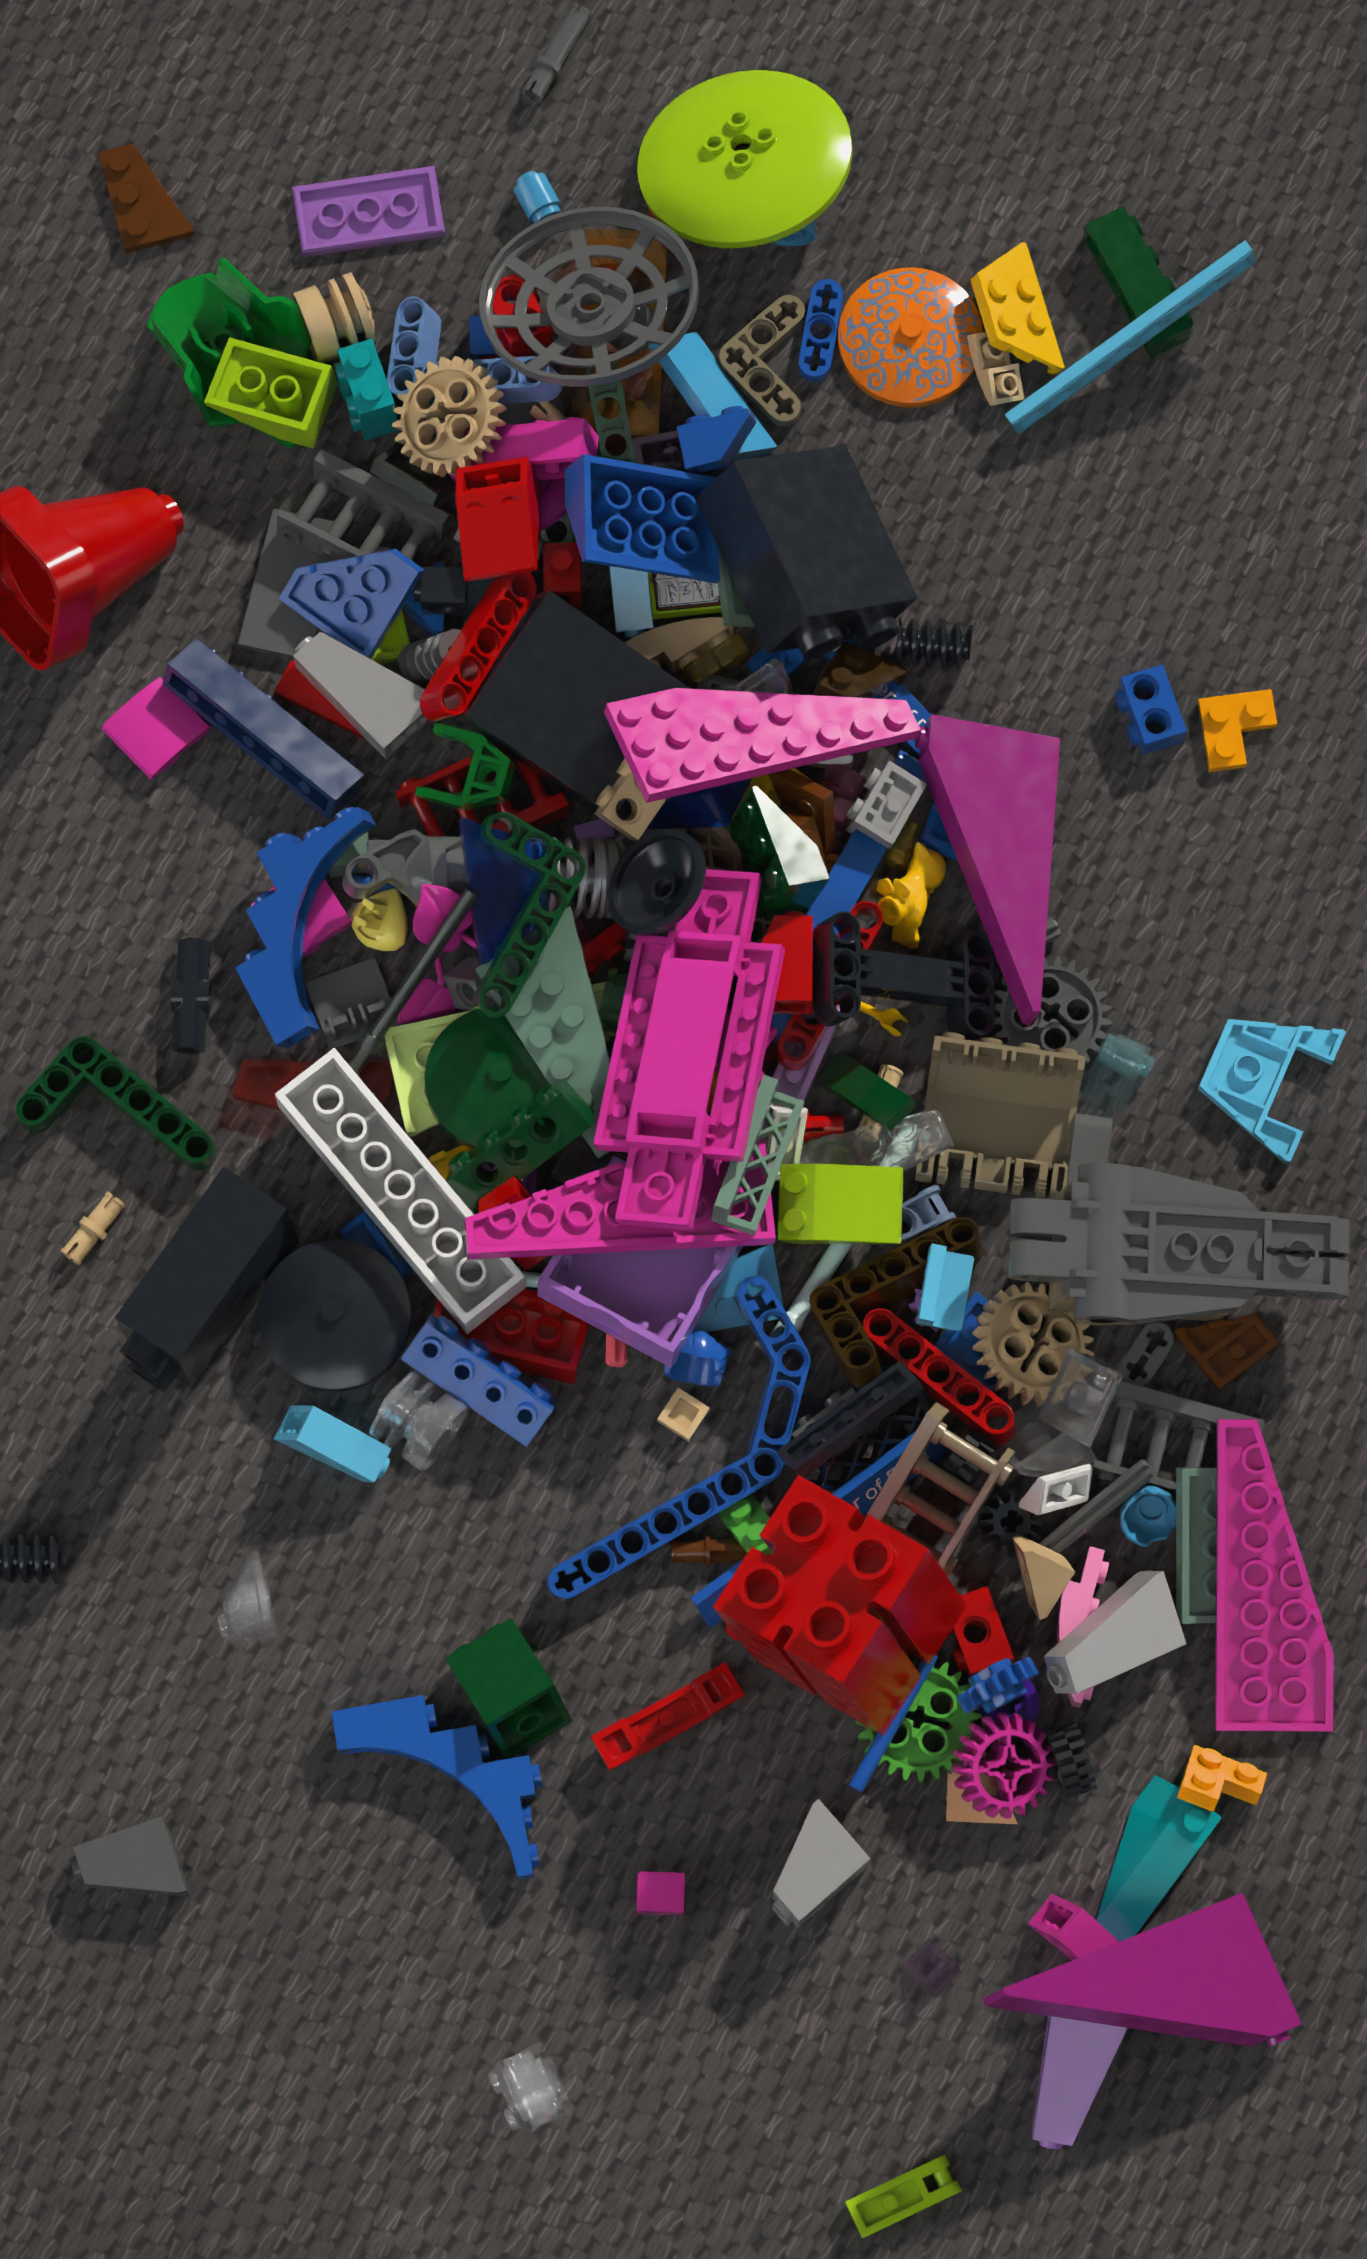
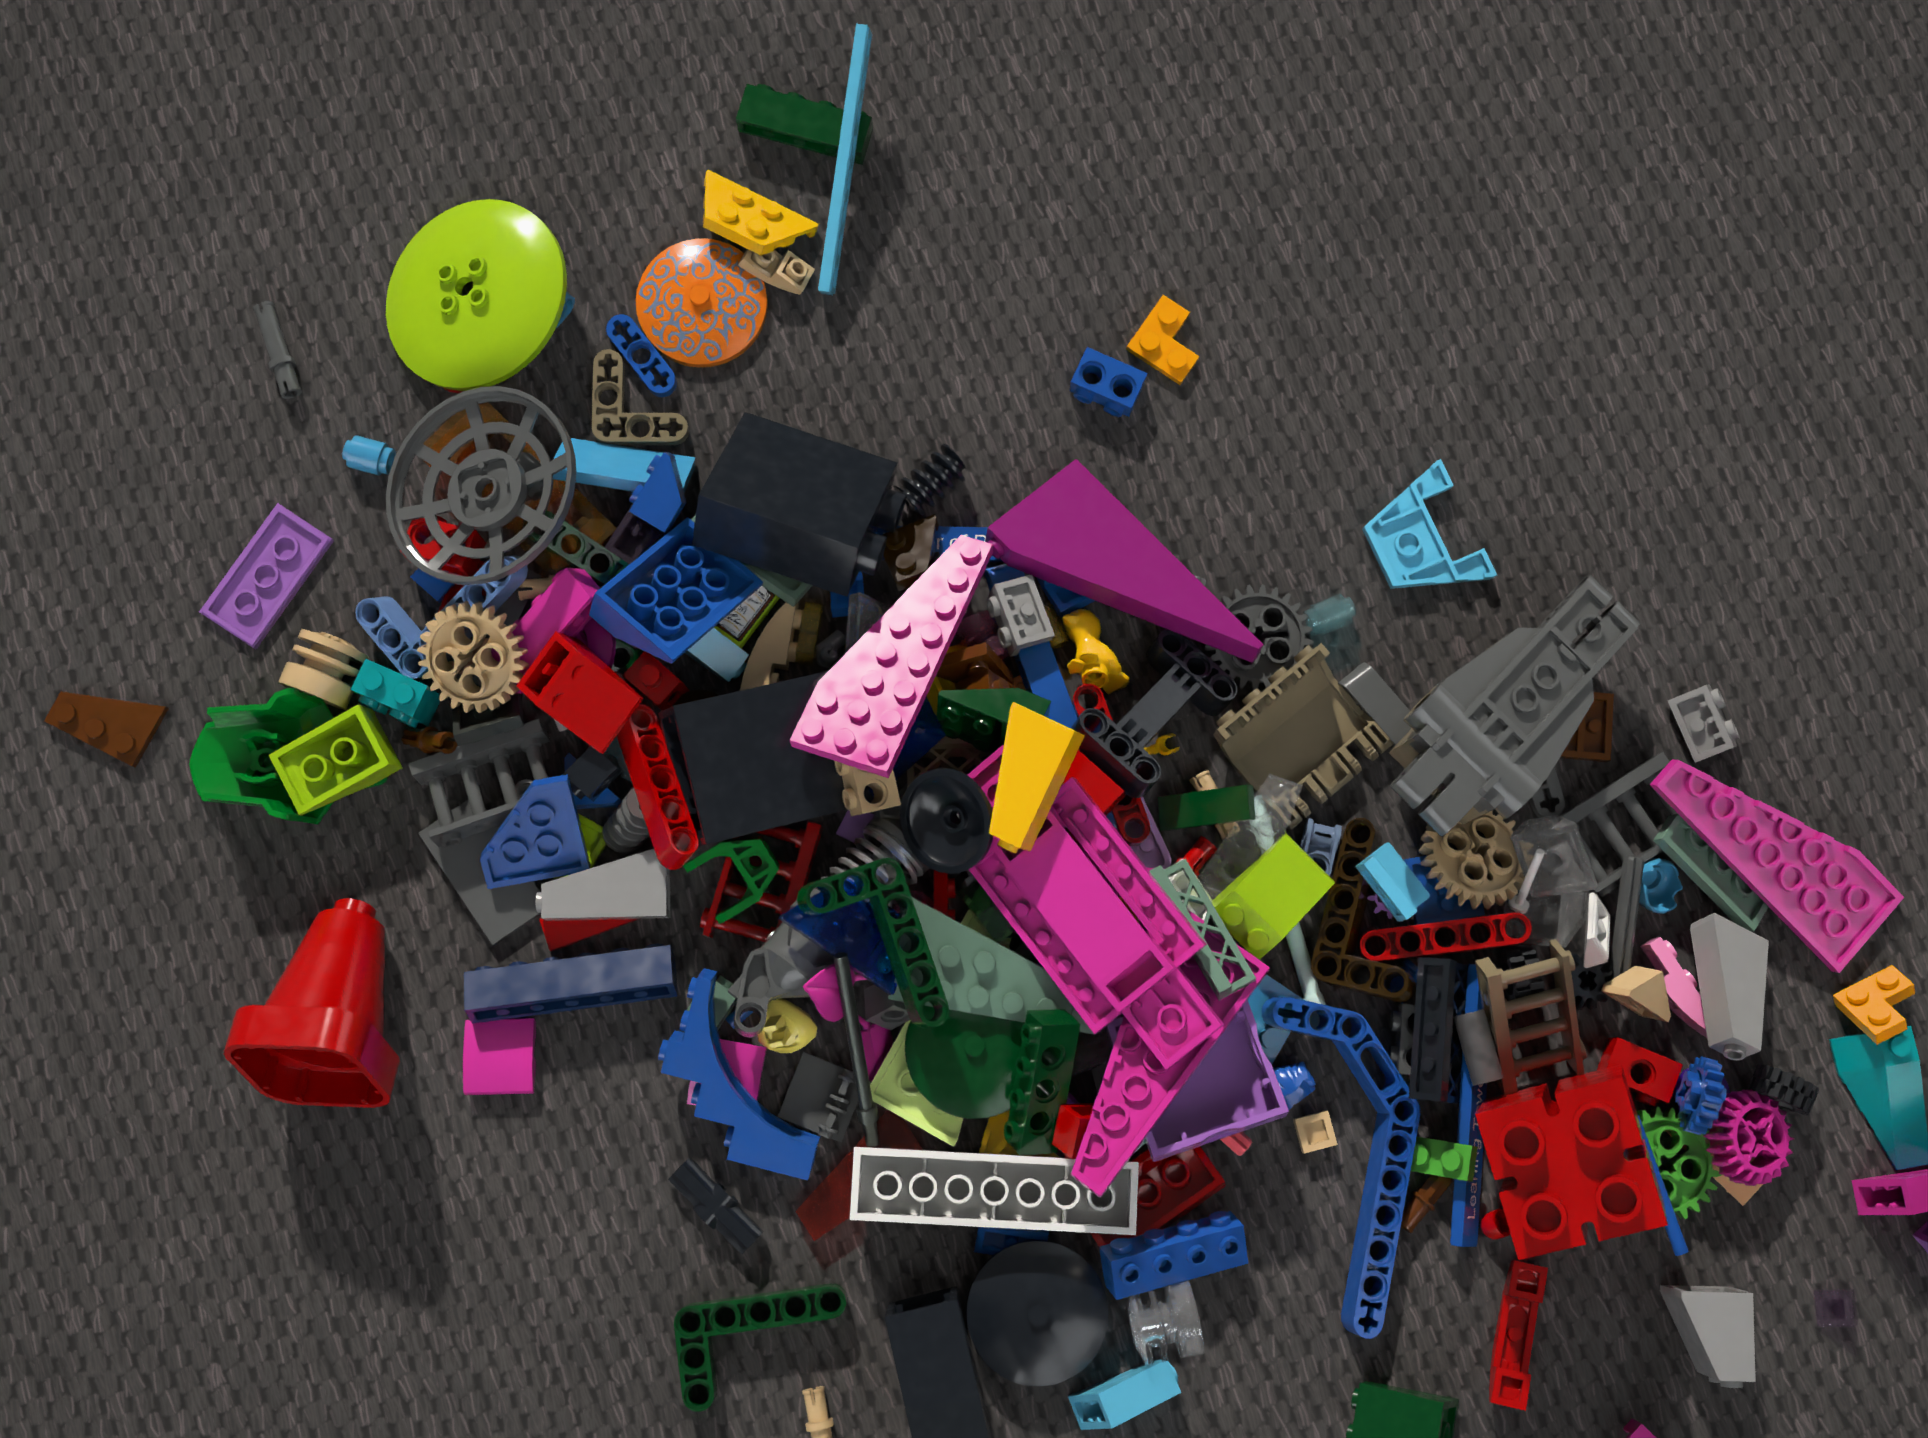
camera: 50 degrees left, 5 degrees up
none -> reddish brown axle [401,726,457,754]
none -> yellow slope [989,702,1085,853]
none -> flat silver piece [1453,1009,1504,1086]
none -> white piece [1508,848,1545,914]
none -> light grey bracket [1668,684,1740,763]

